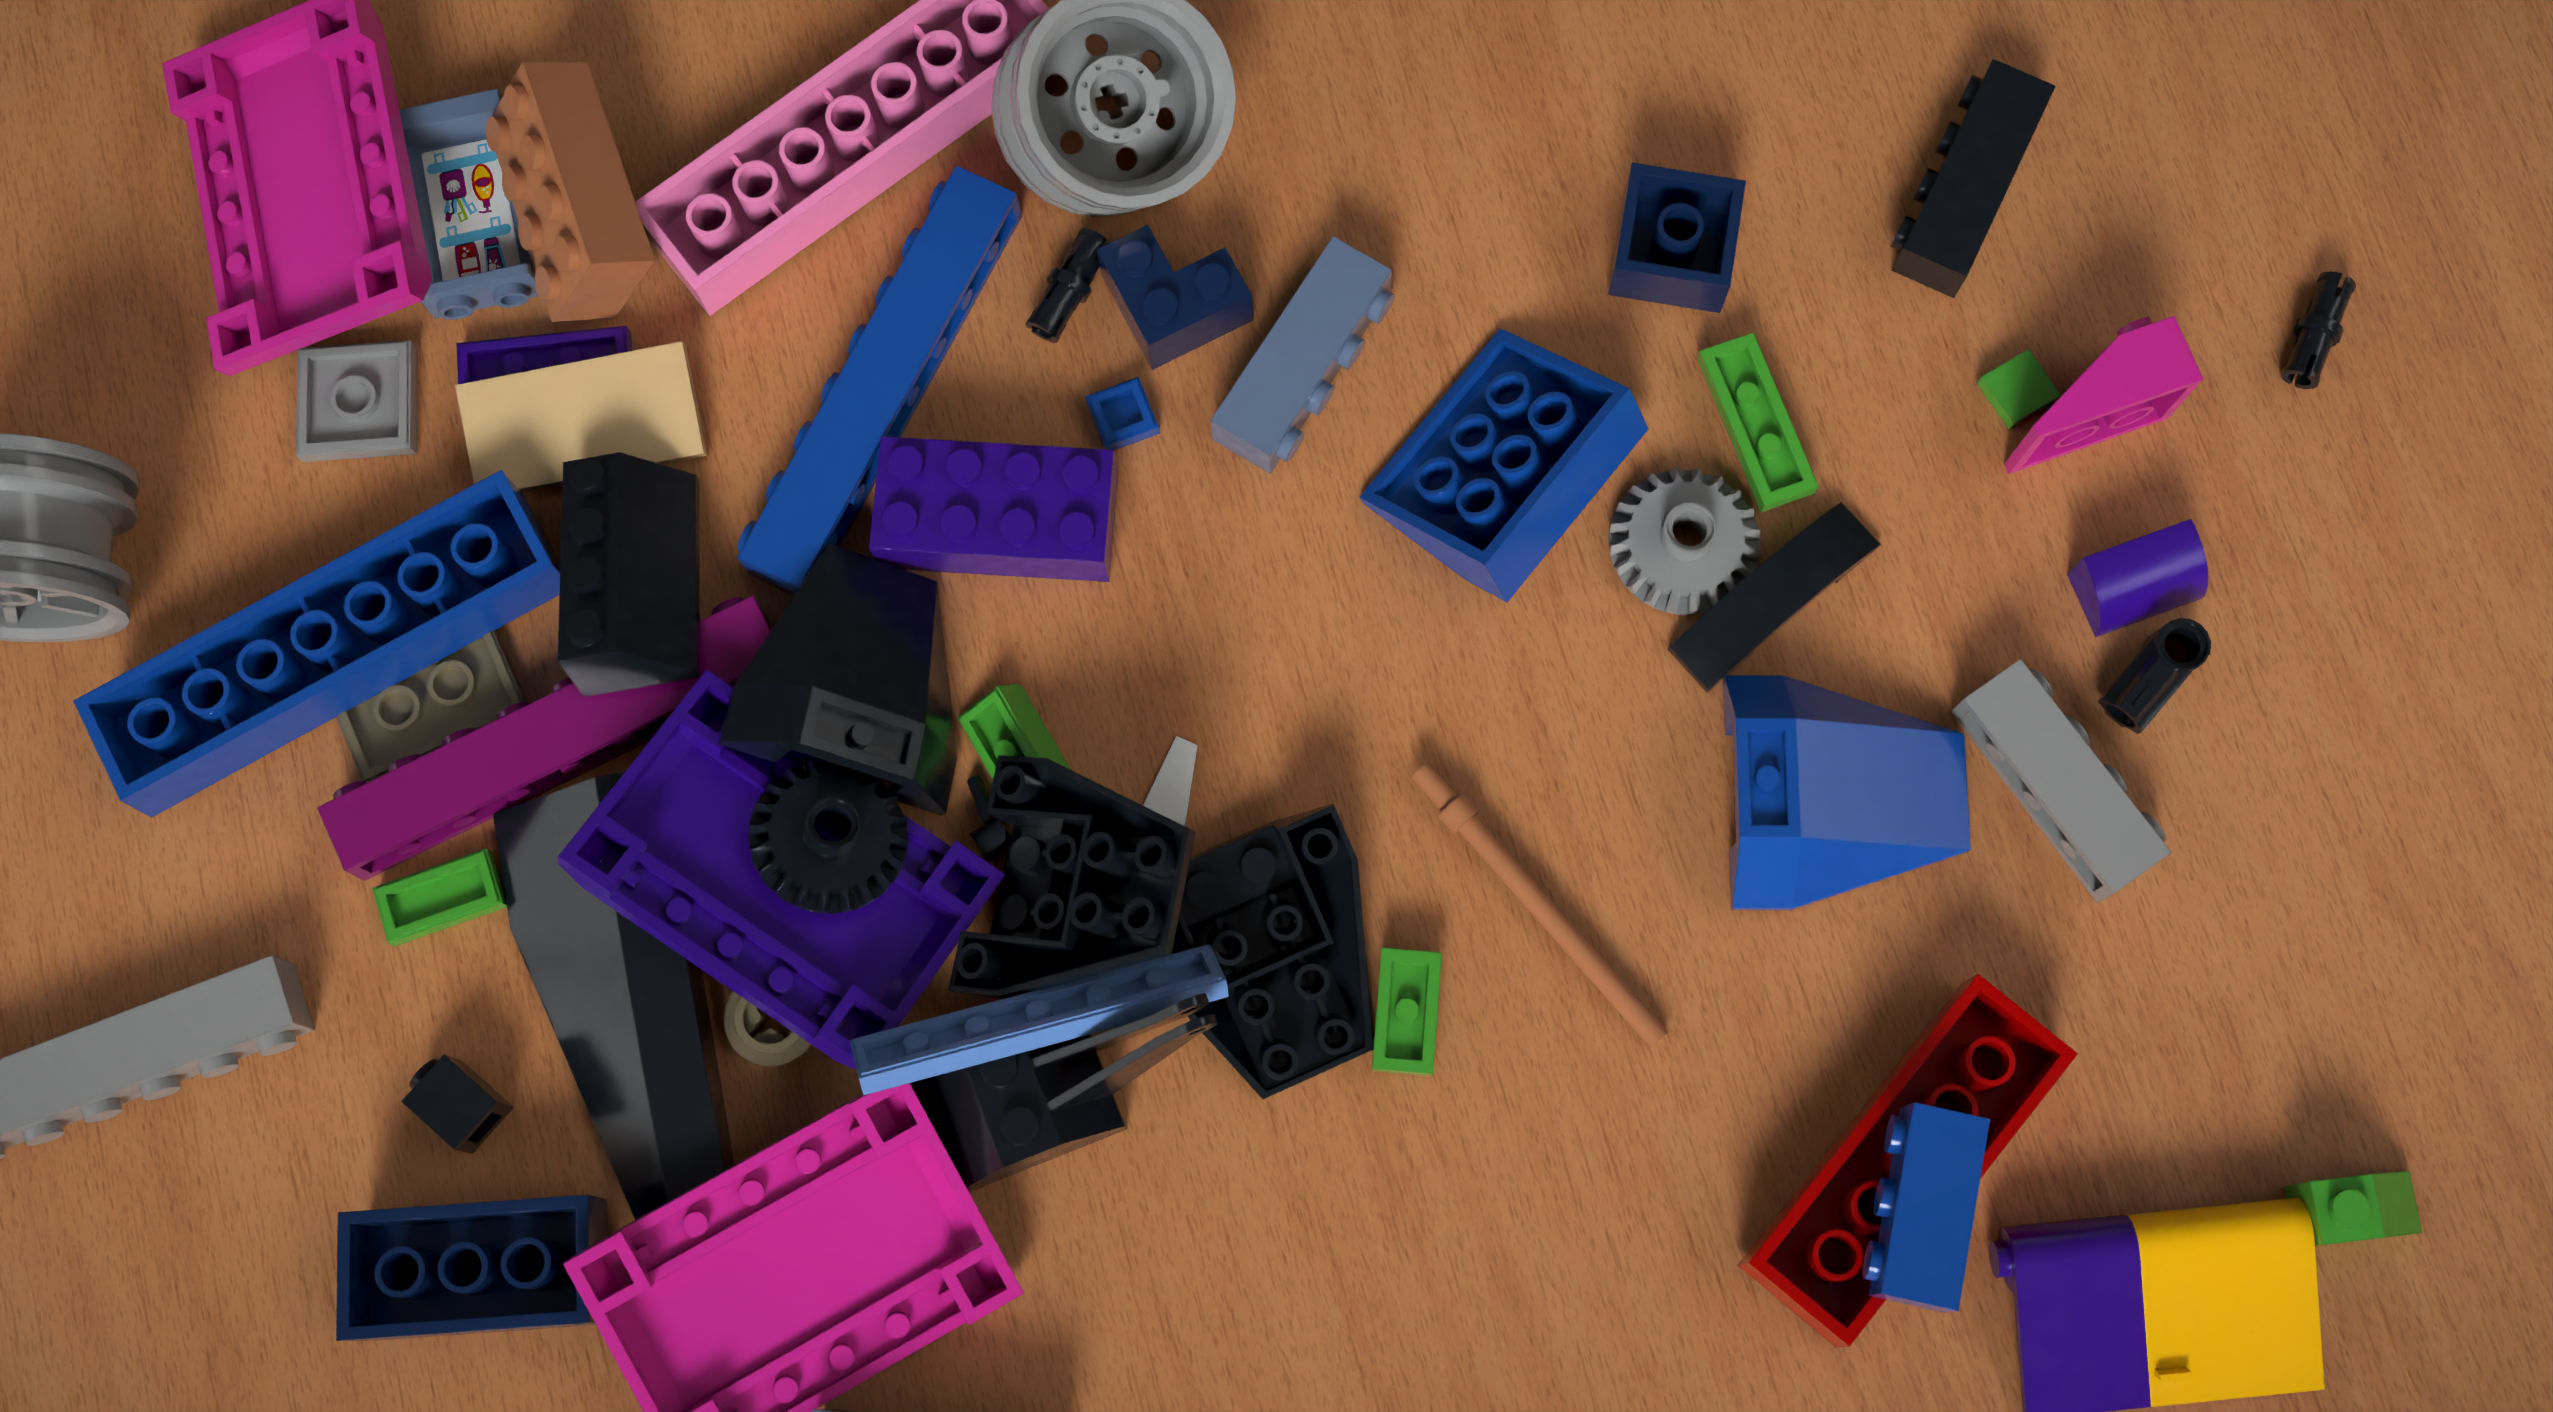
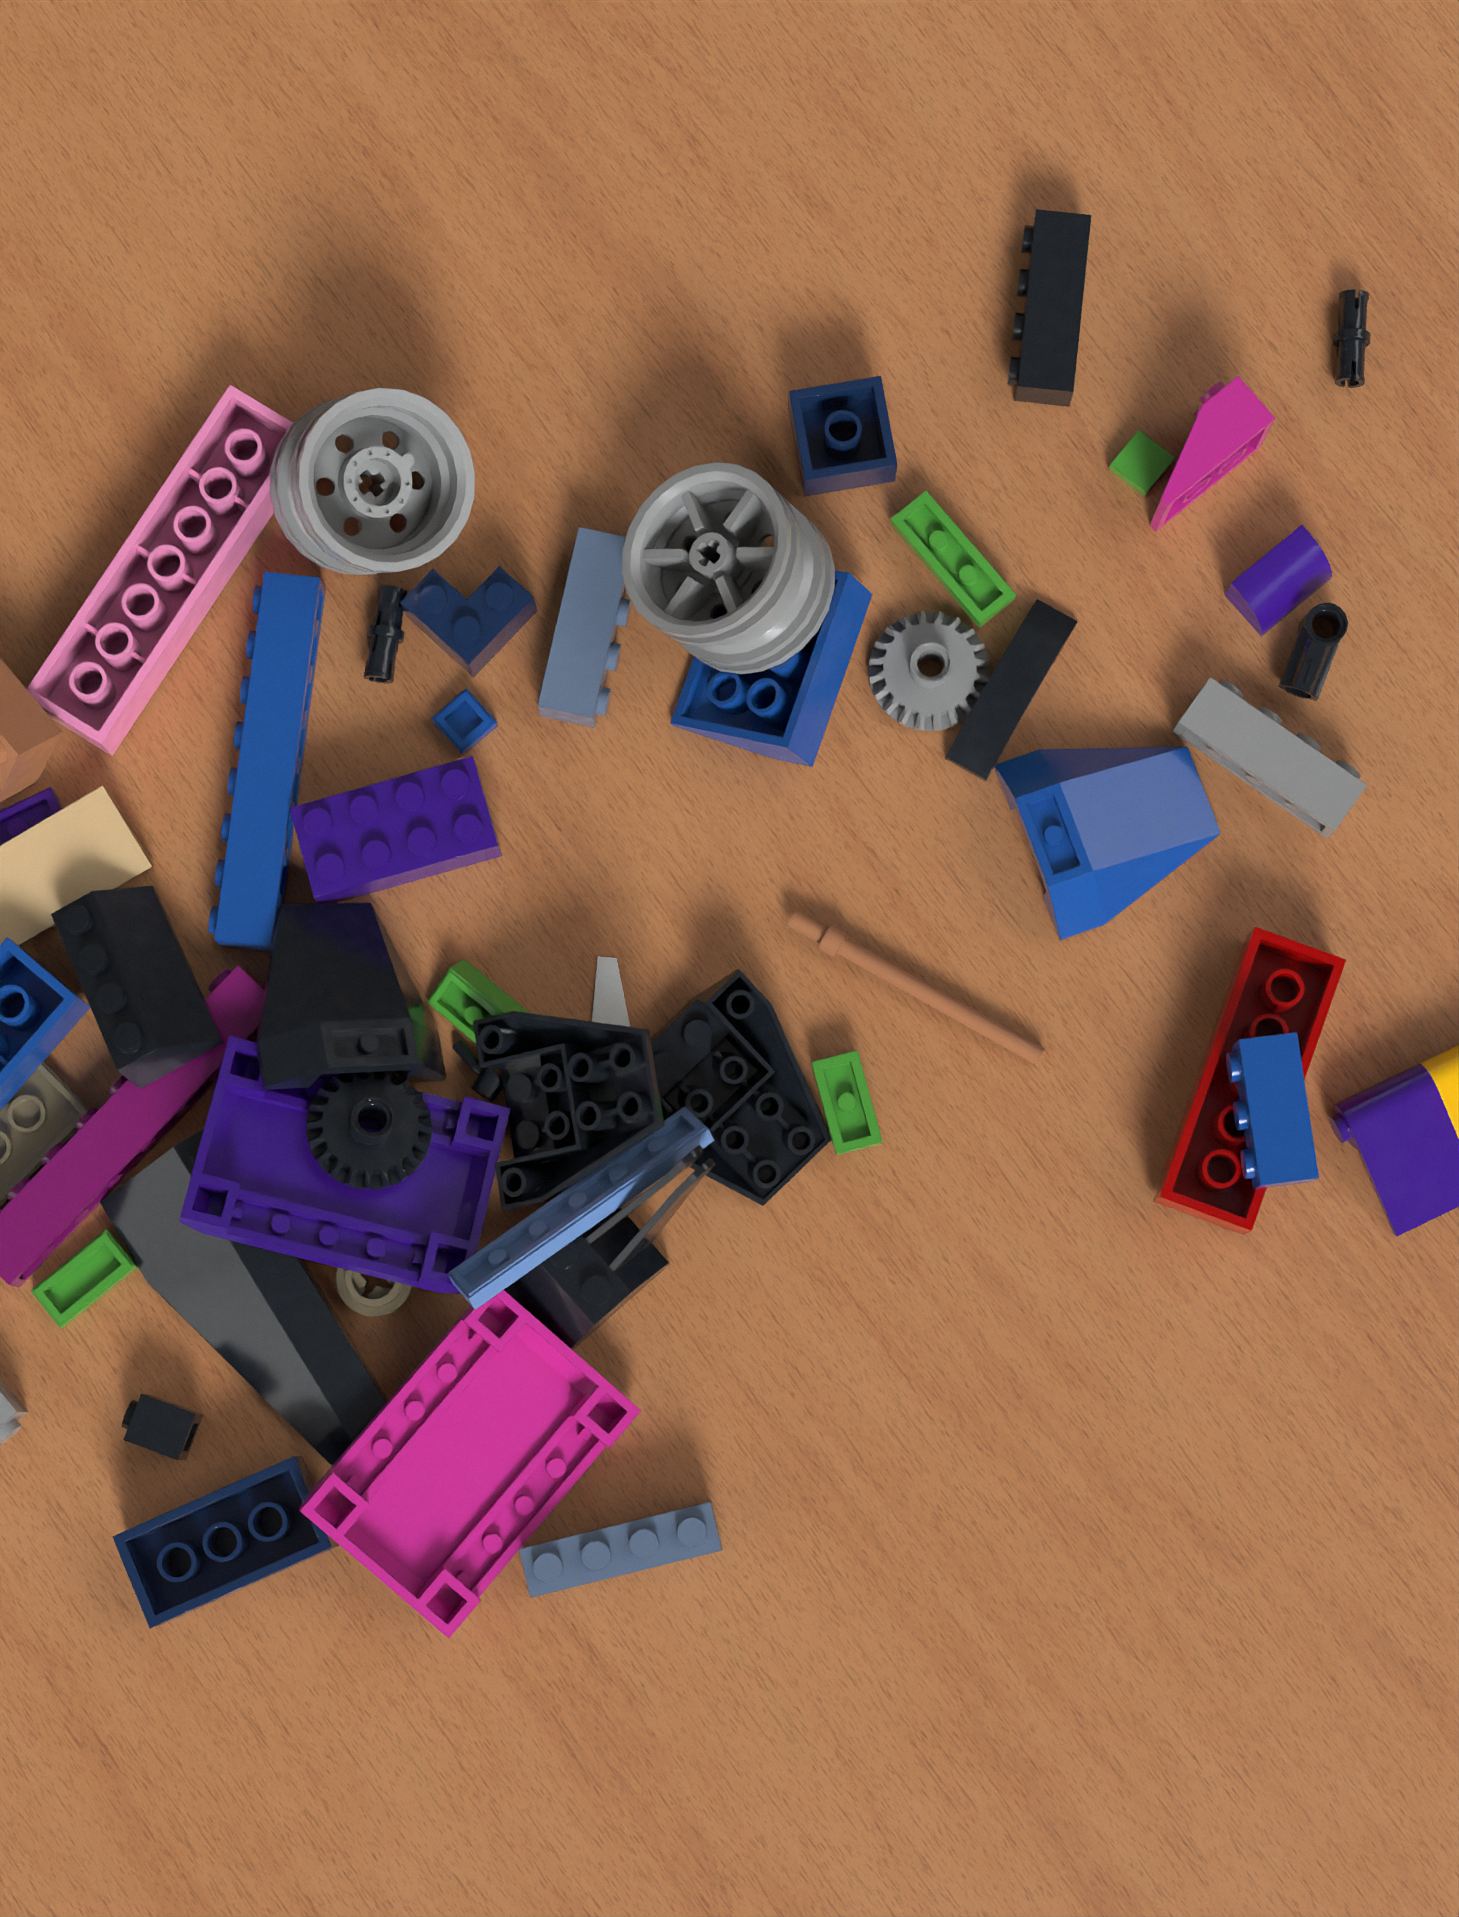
camera: 20 degrees left, 5 degrees up
none -> light grey wheel [622,462,835,674]

